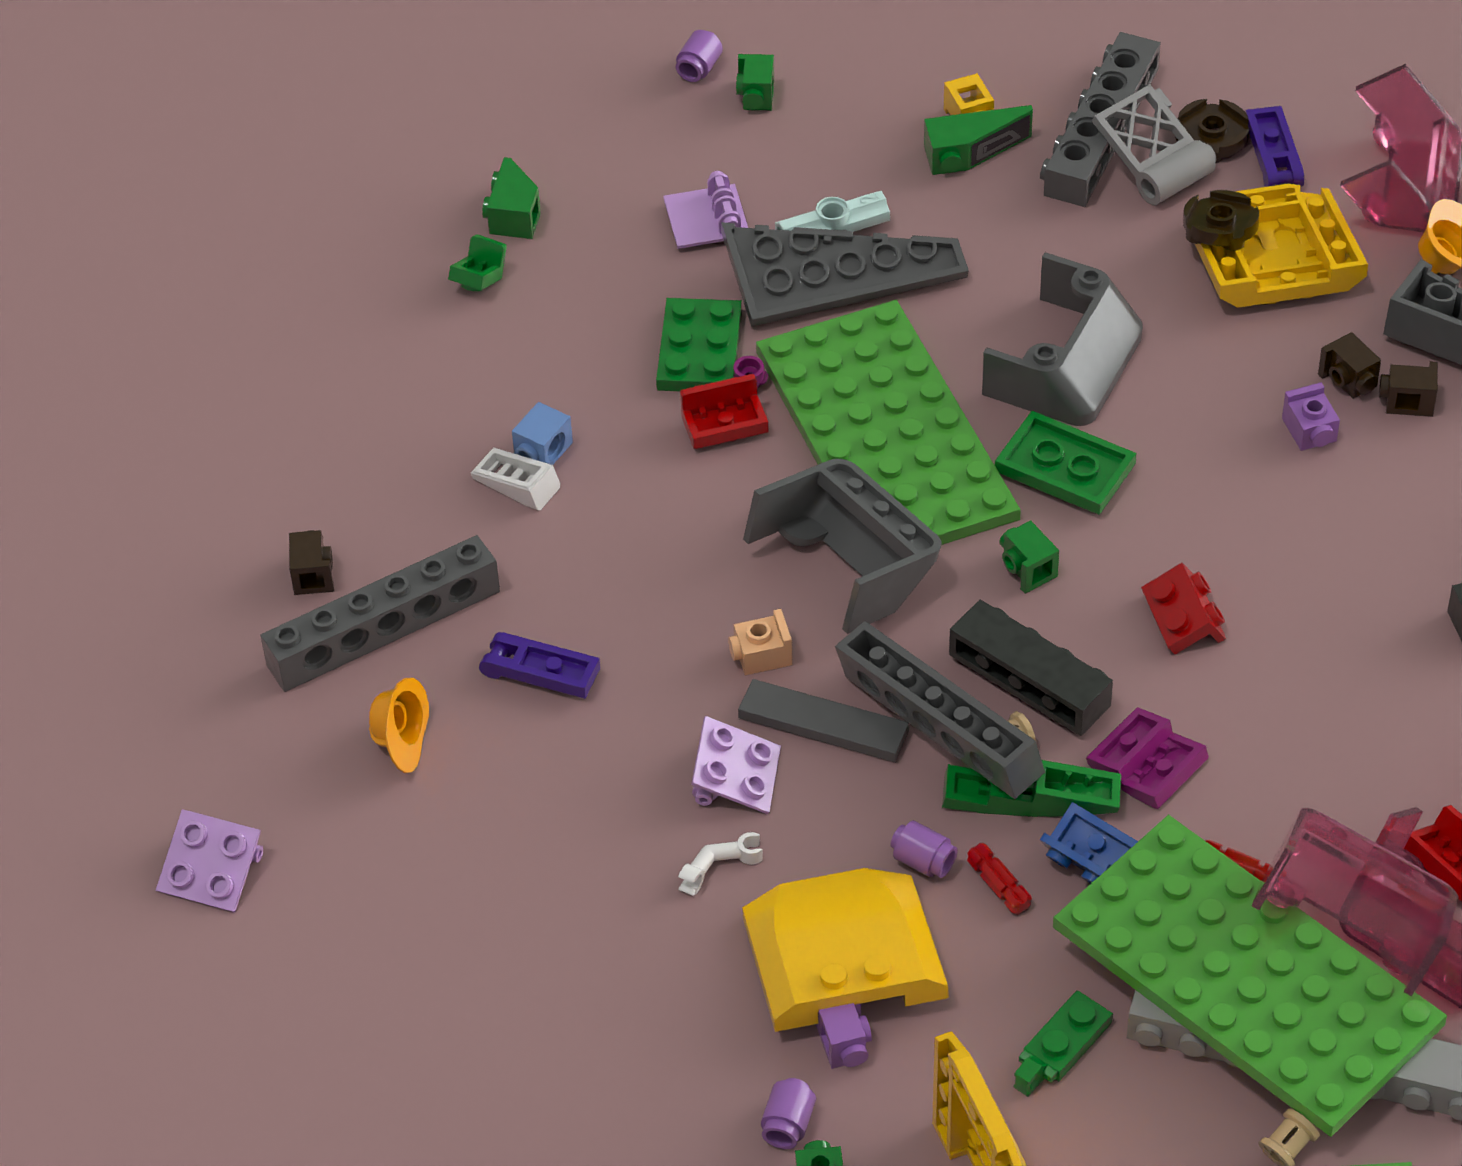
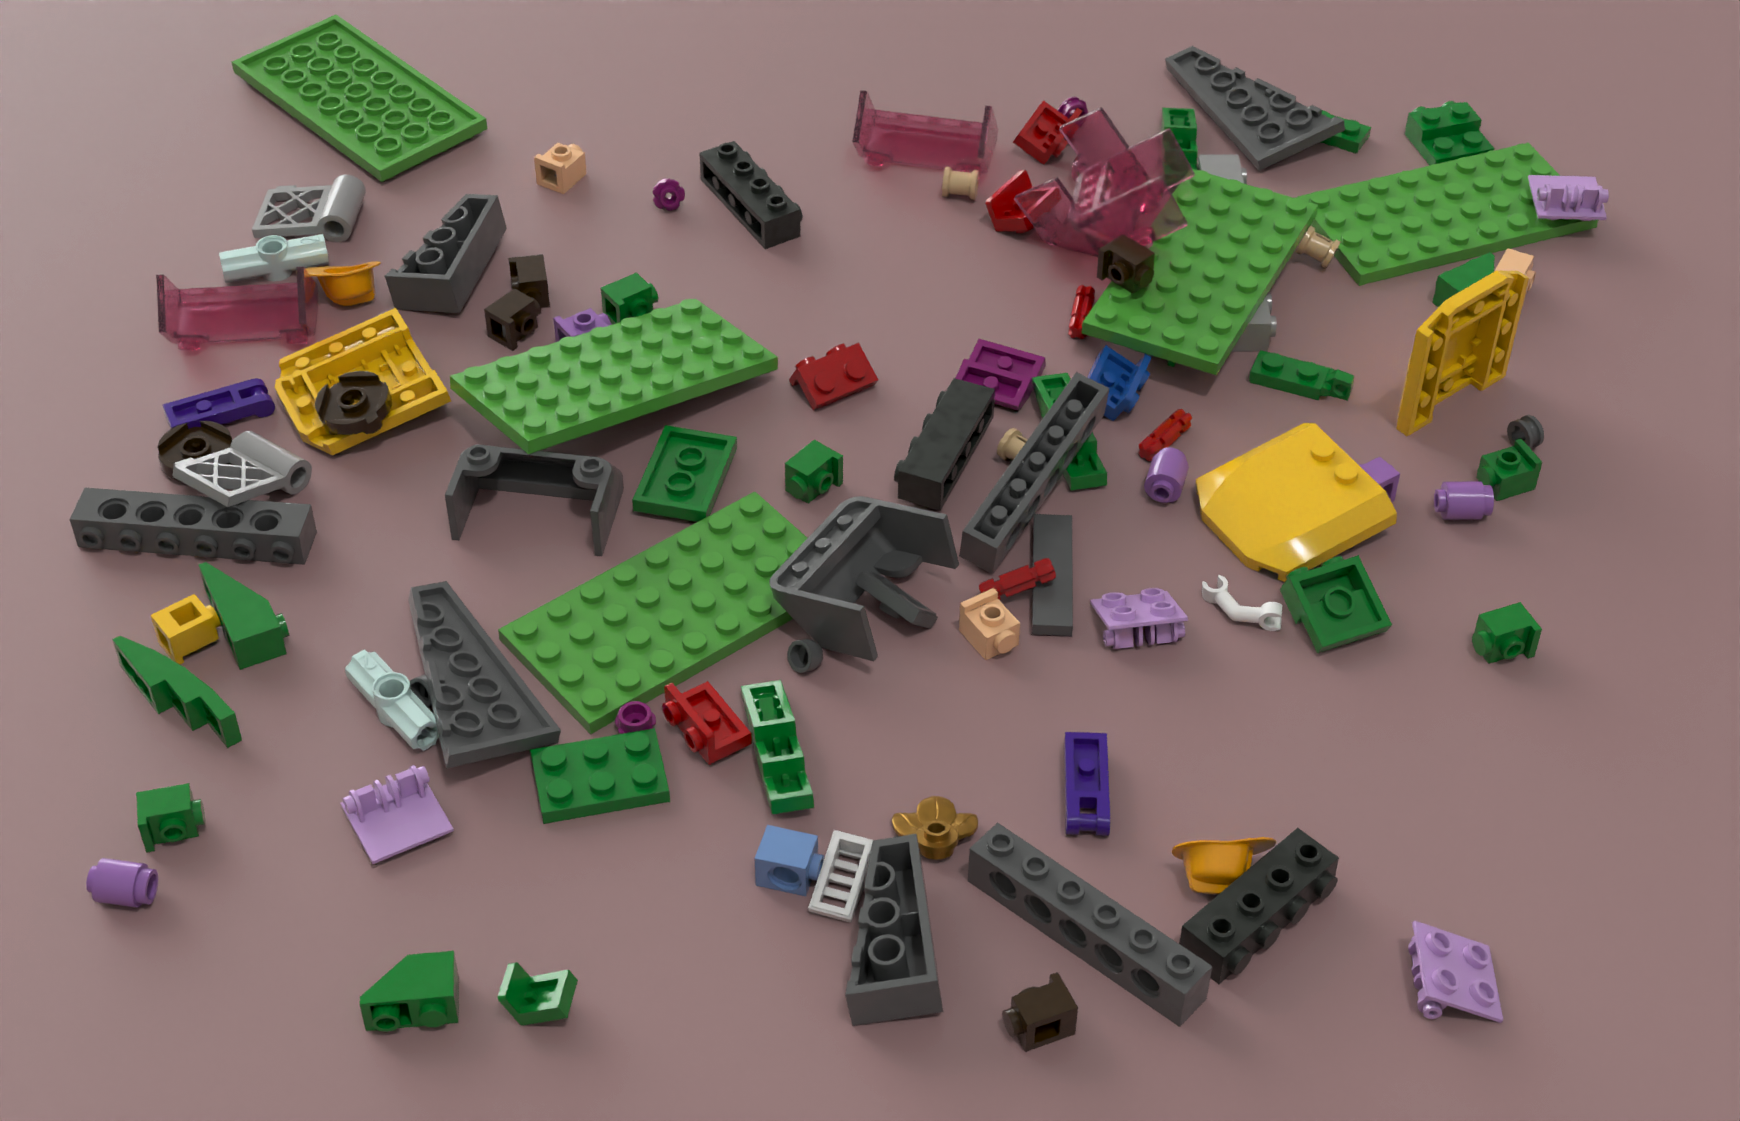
camera: 110 degrees left, 5 degrees down
none -> green slope [112,636,242,748]
none -> bright green plate [450,298,778,454]
none -> green brick [601,272,658,324]
none -> green slope [741,680,814,815]
none -> dark grey wedge [845,834,943,1026]
none -> dark grey plate [855,571,938,629]
none -> pearl gold plate [892,796,978,860]
none -> red axle [979,558,1056,600]
none -> dark brown brick [1097,234,1155,294]
none -> pearl dark grey brick [1179,828,1339,984]
none -> green plate [1280,555,1392,653]
none -> green brick [1472,602,1542,664]

